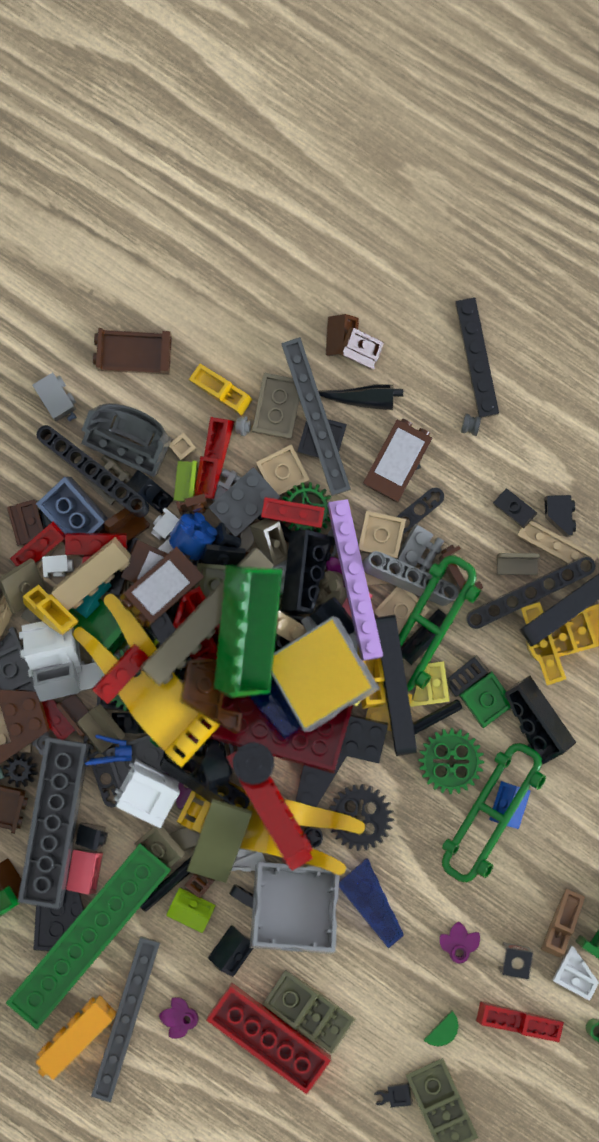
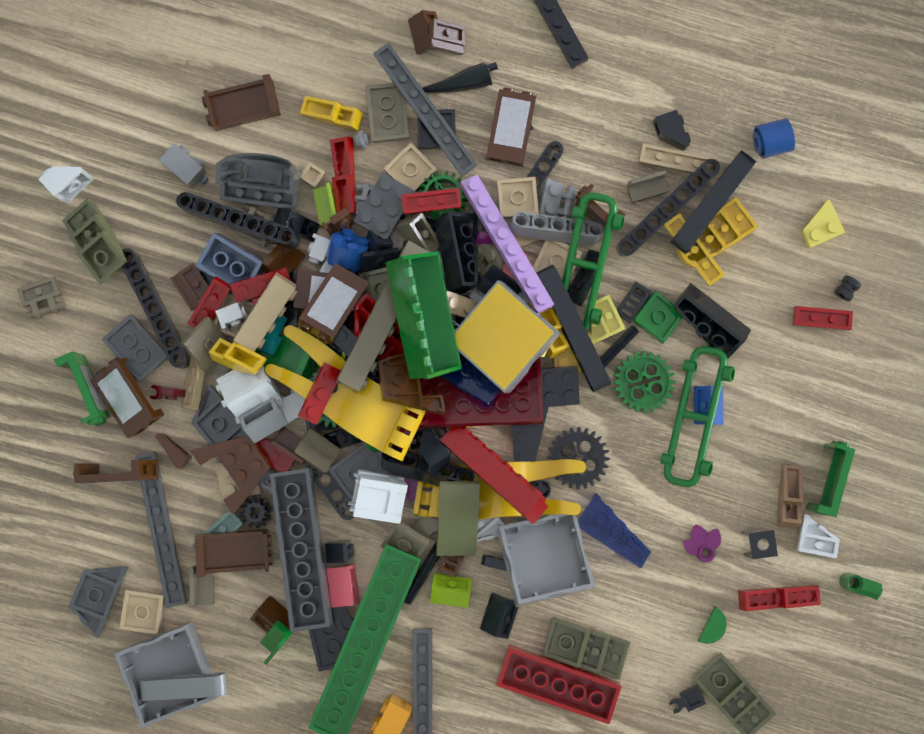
camera: 20 degrees left, 0 degrees up
blue plant [85,734,132,765] -> none
magenta plate [159,997,199,1039] -> none
black tile [233,743,274,784] -> none
dark grey wheel [461,413,481,436] -> none
black plate [493,488,537,529] -> none

